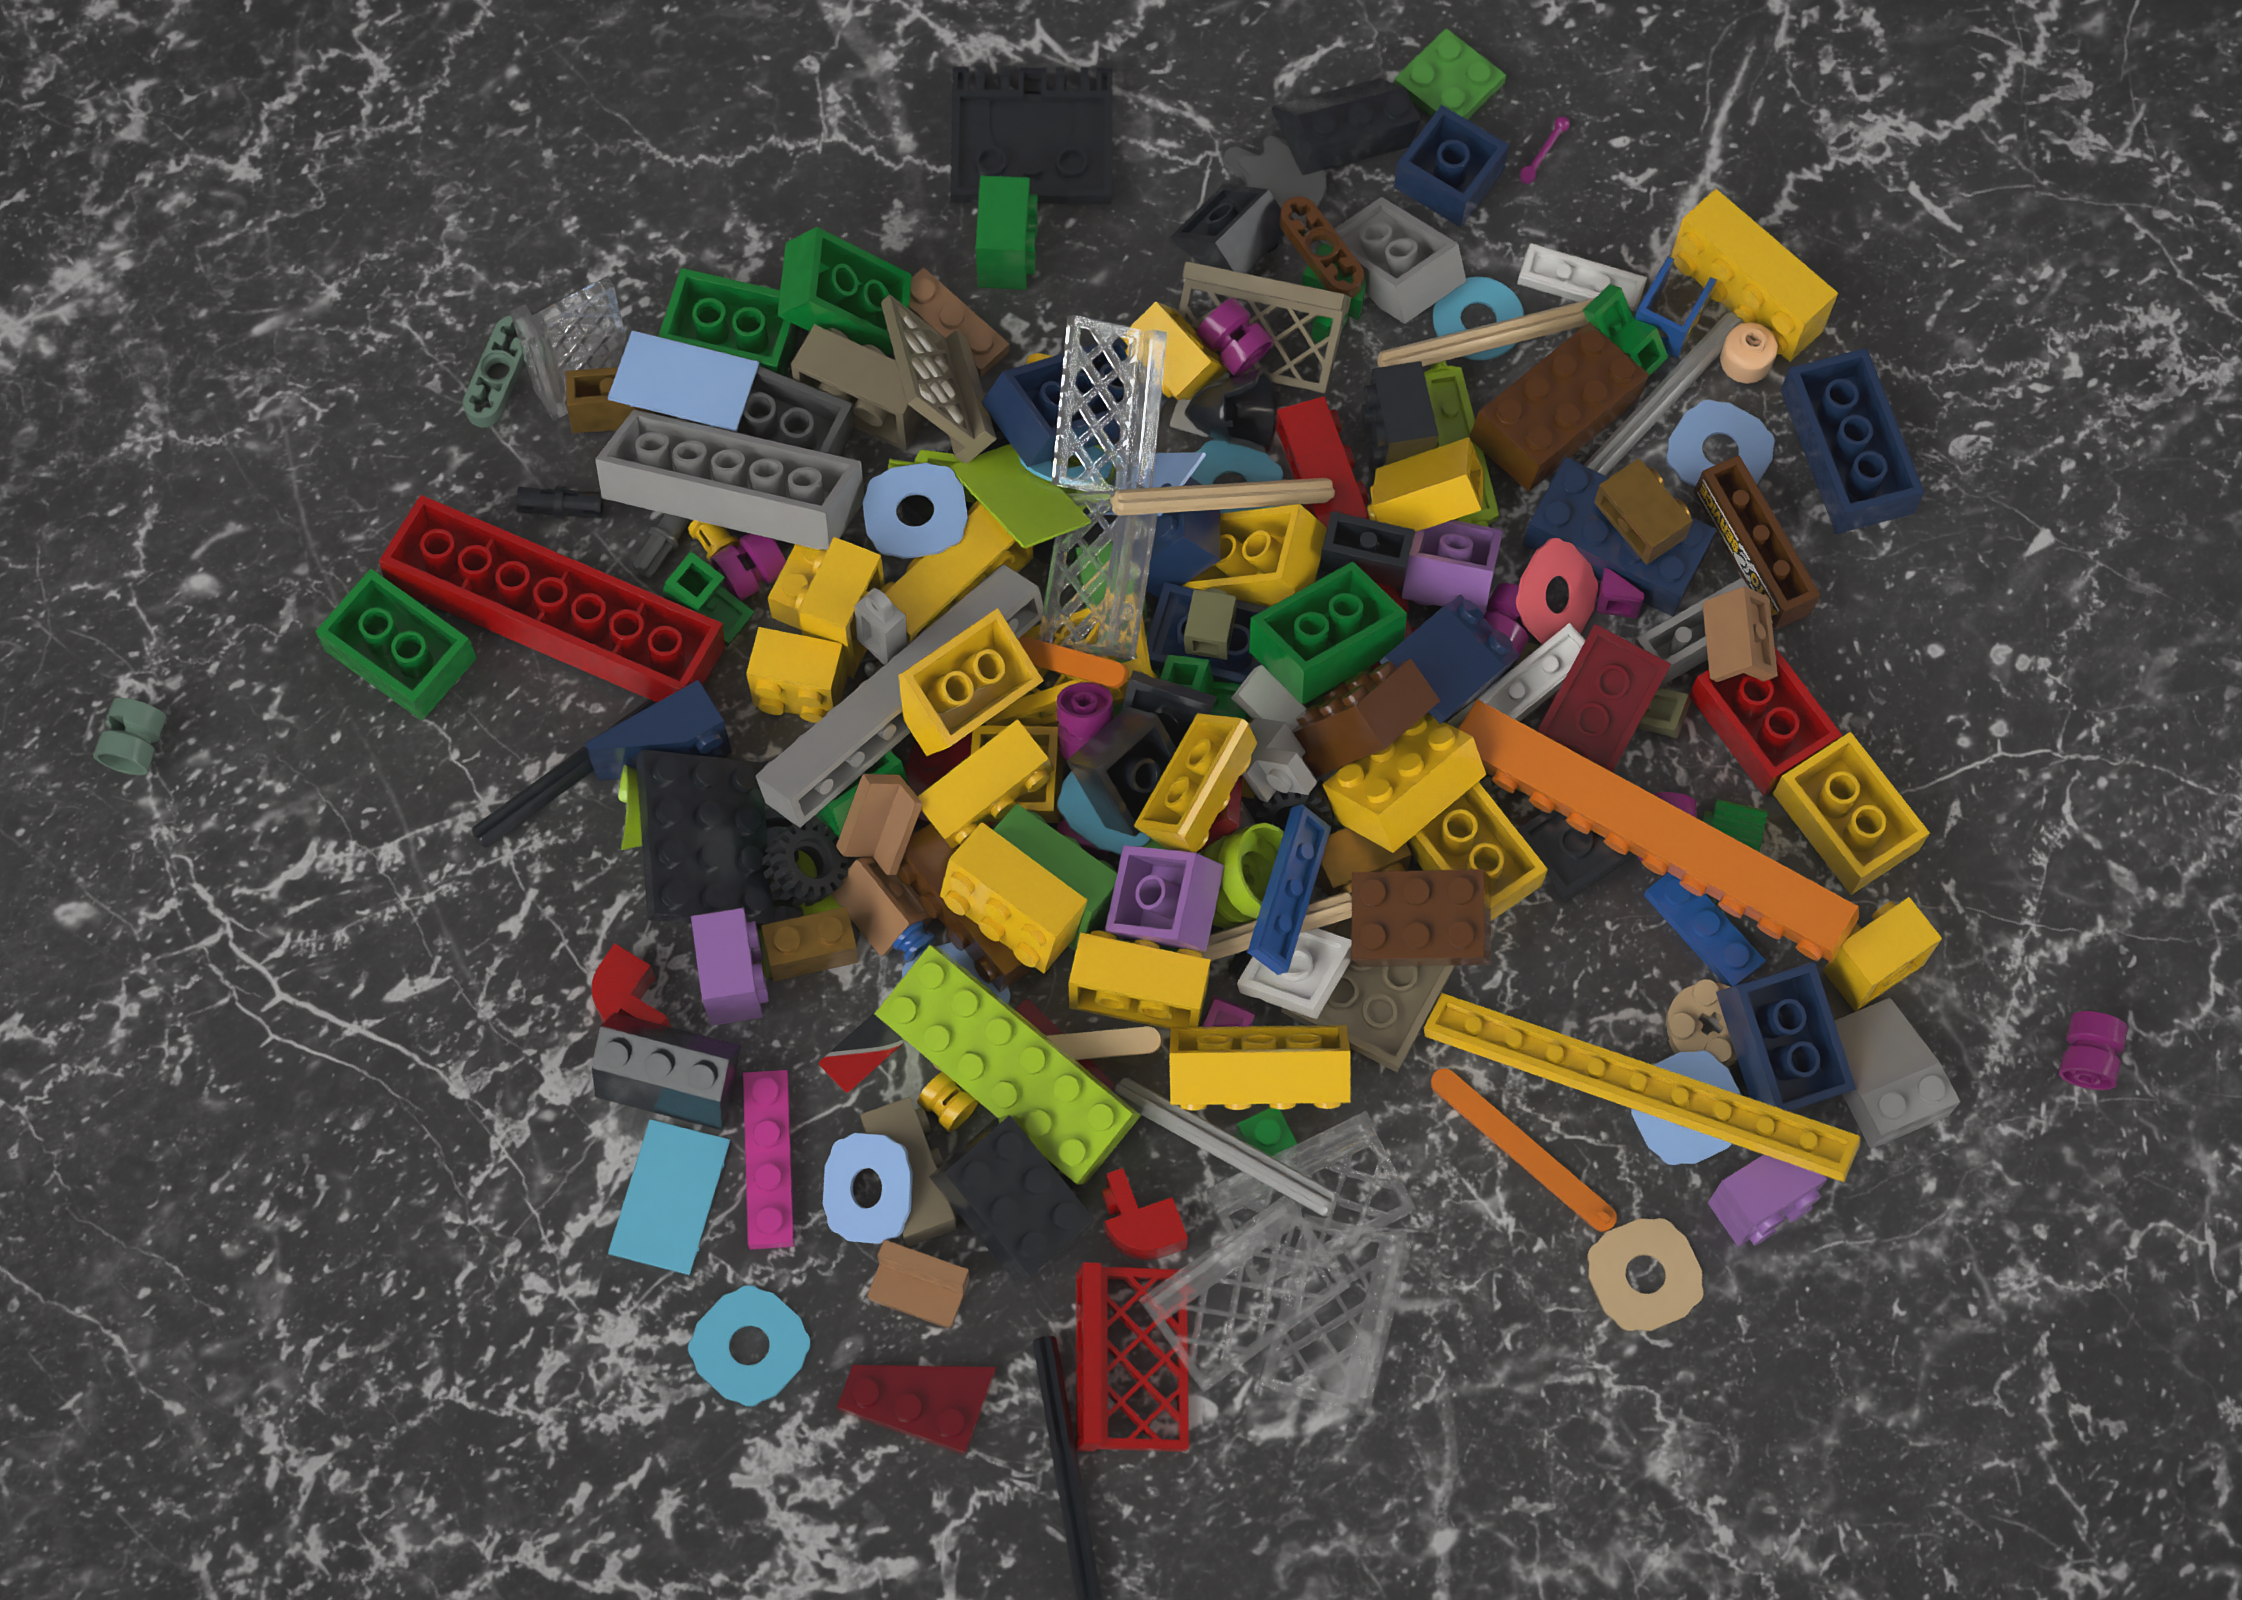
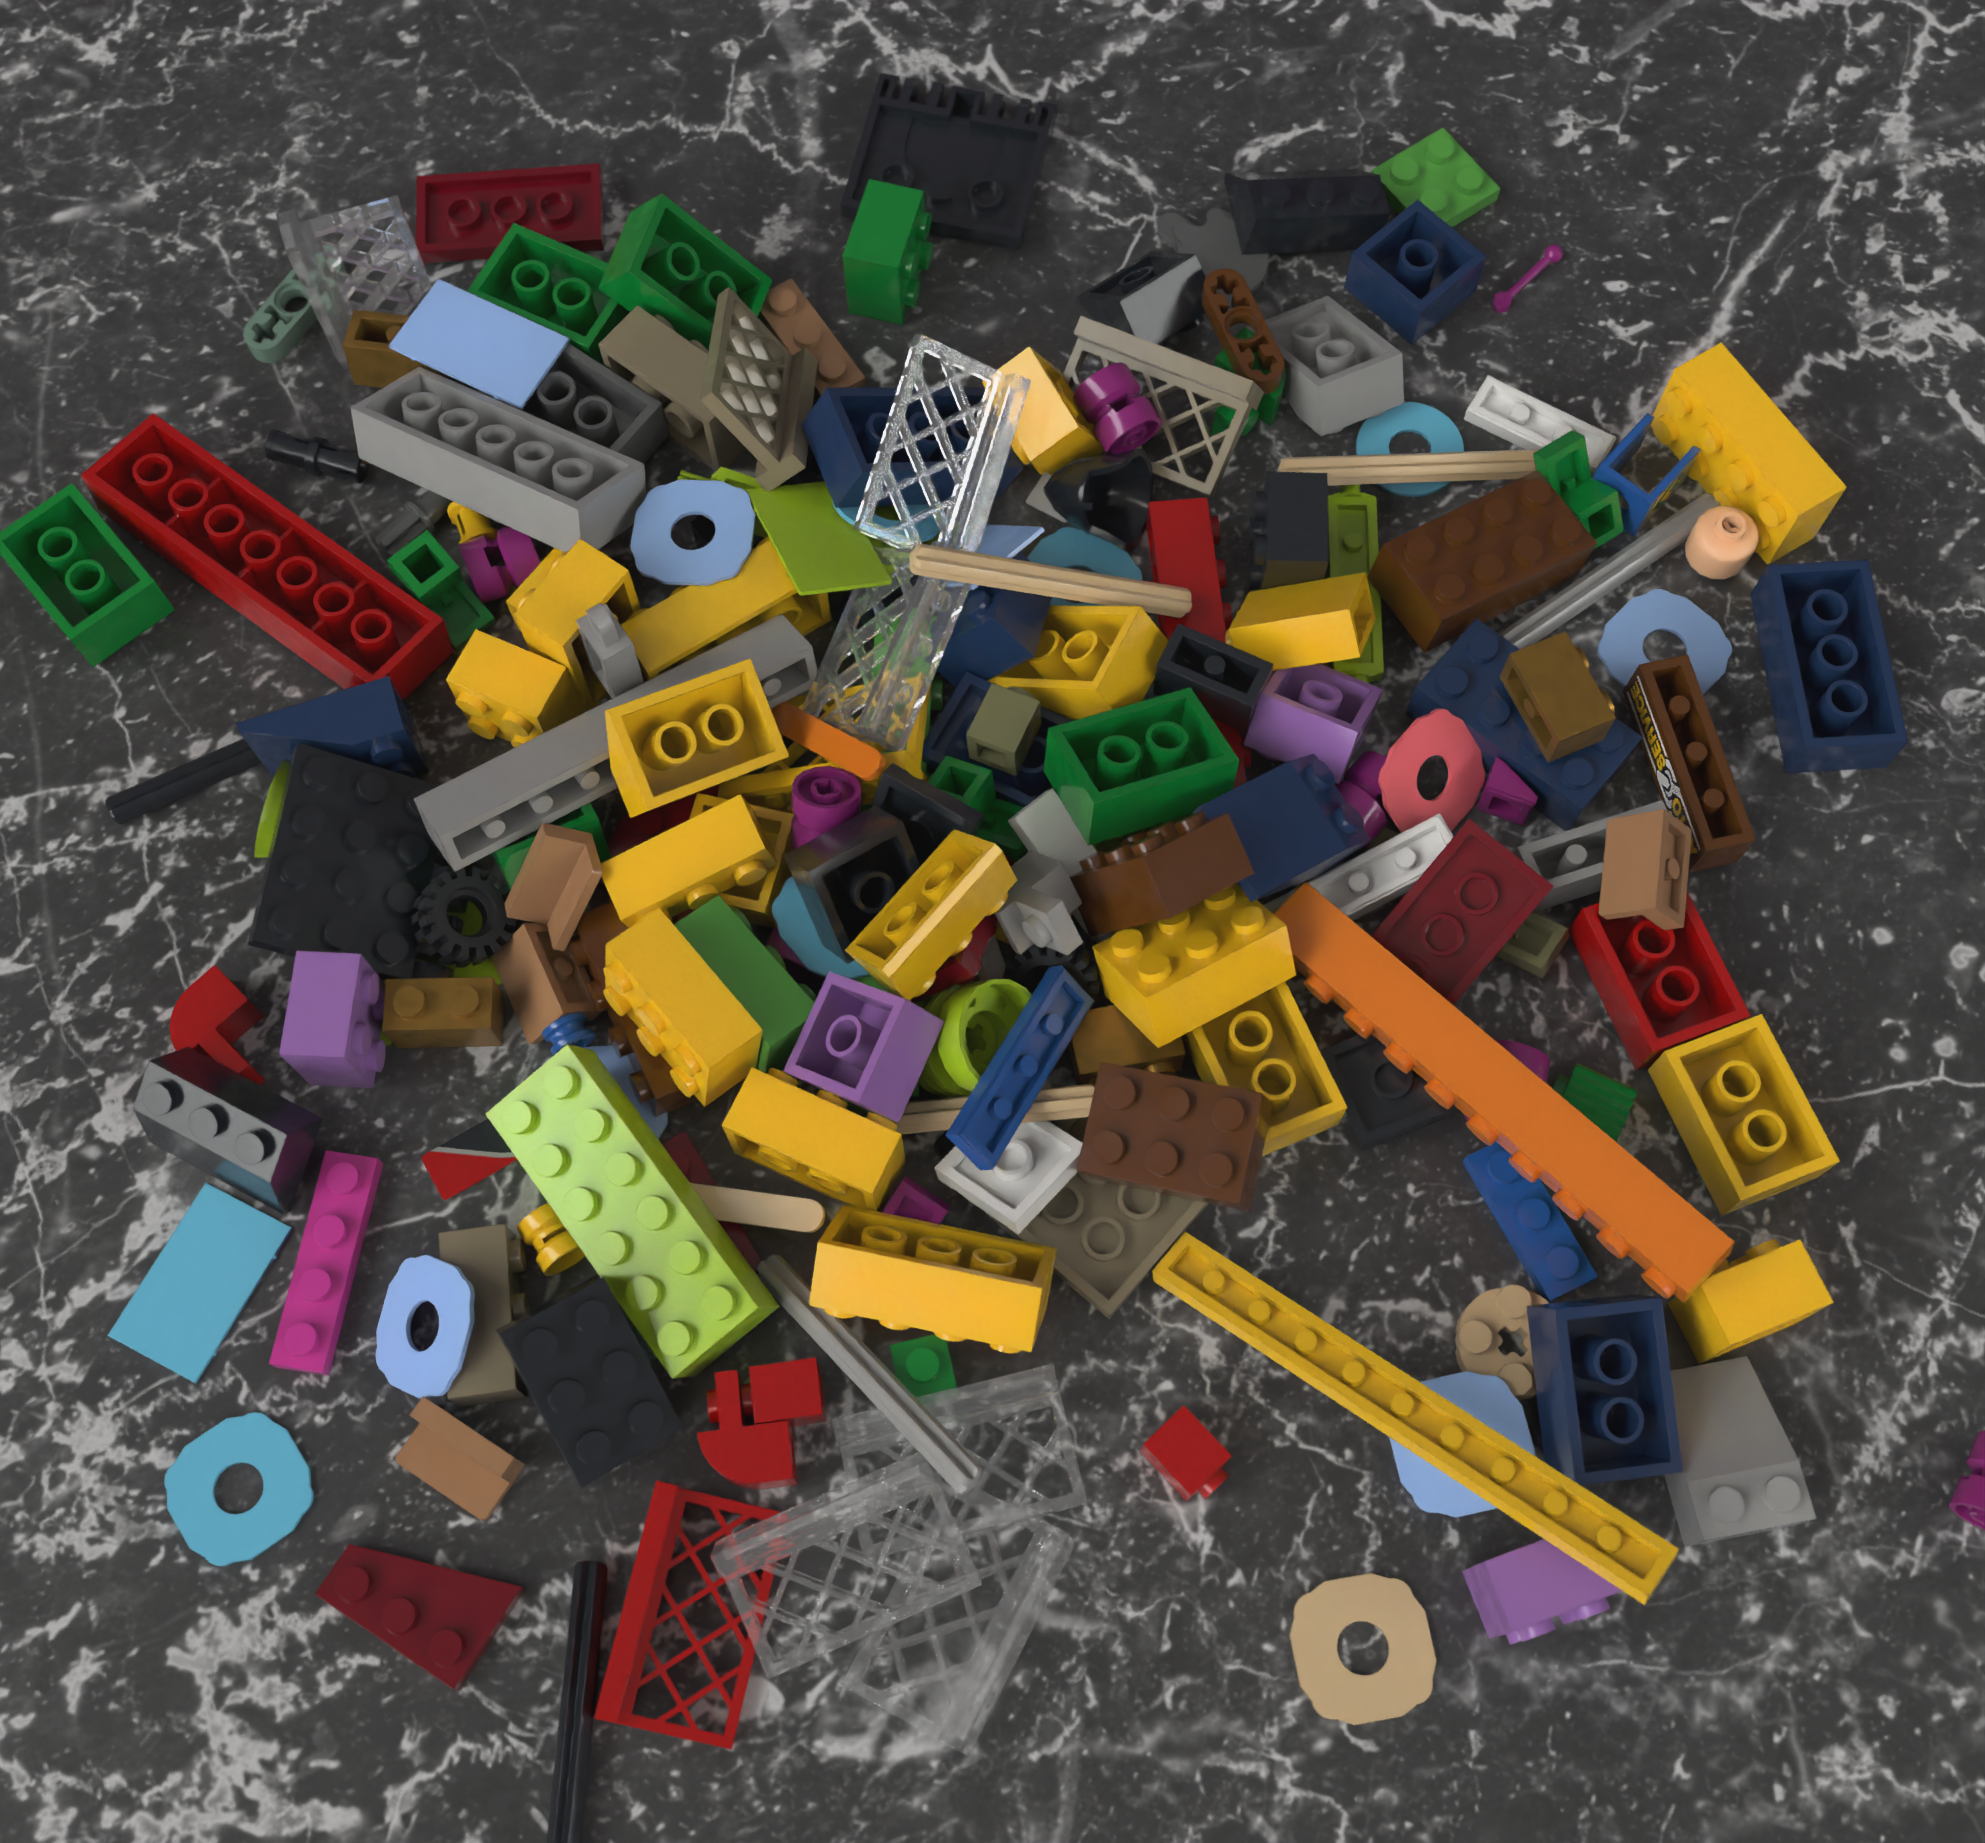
camera: 15 degrees right, 0 degrees up
orange piece [1431,1068,1617,1232] -> none
none -> dark red plate [416,163,604,264]
none -> red brick [741,1357,827,1427]
none -> red brick [1140,1405,1232,1502]

